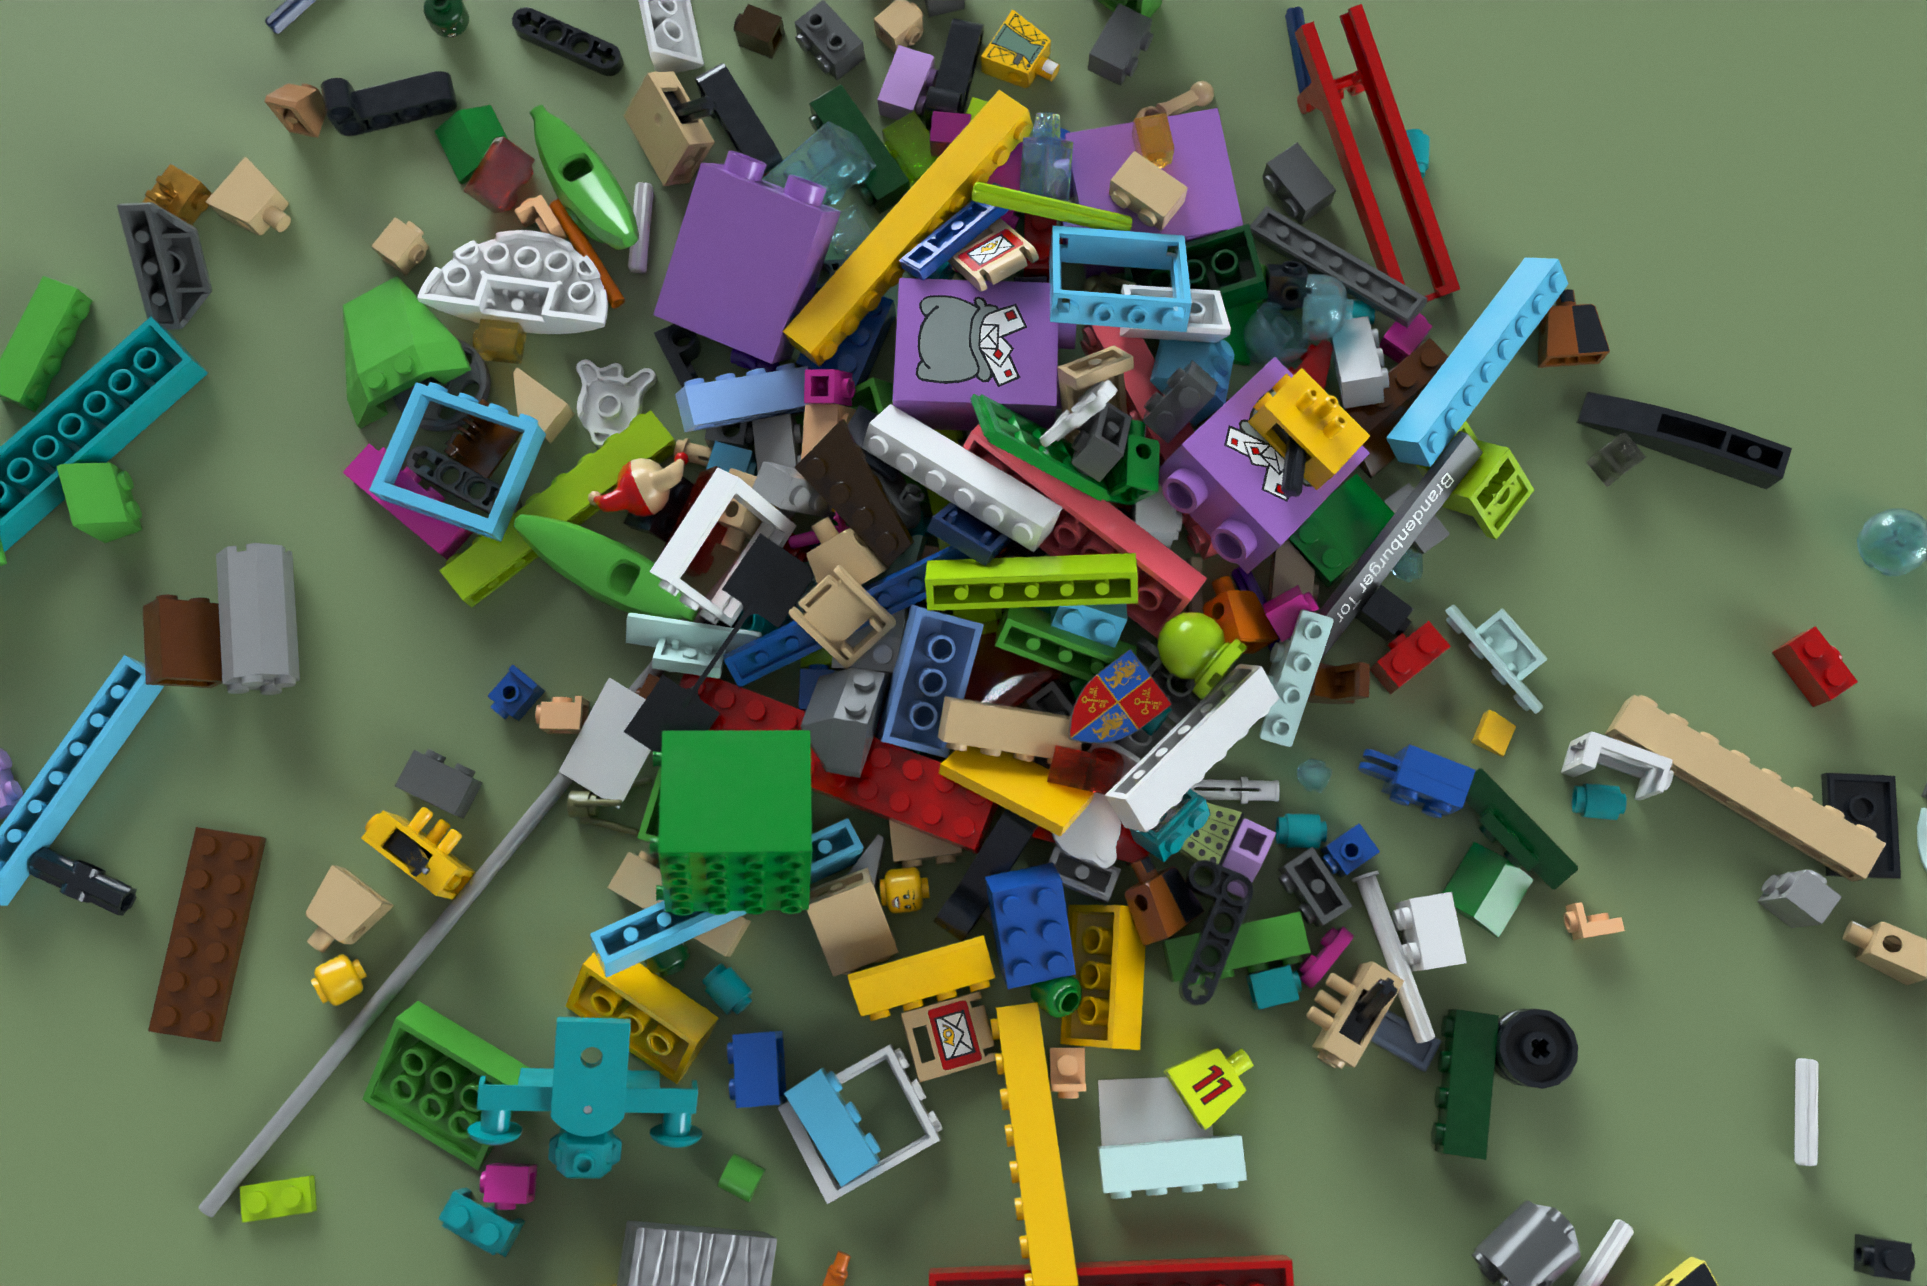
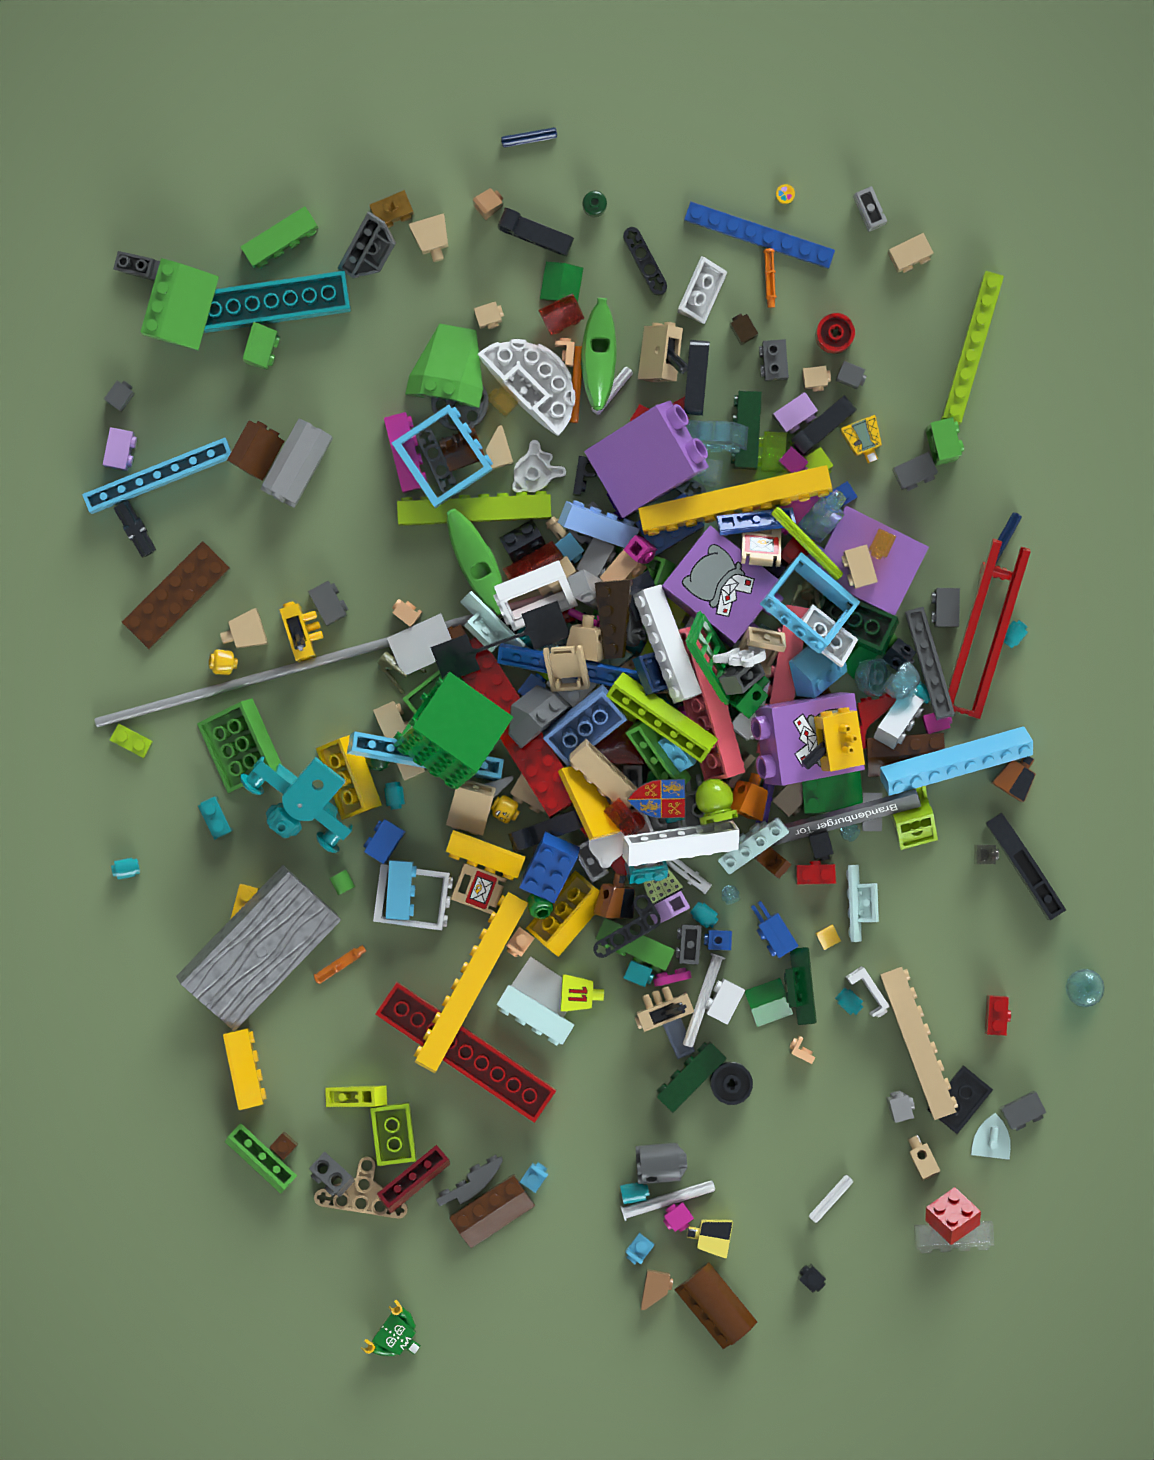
camera: 30 degrees right, 10 degrees up
dark pink brick [479,1163,537,1210] -> none
blue brick [488,664,545,721] -> none
piece [588,452,689,517] -> none
tan piece [1134,81,1214,122] -> none
dark grey brick [1142,360,1218,443] -> none
dark pink brick [1263,585,1319,642] -> none

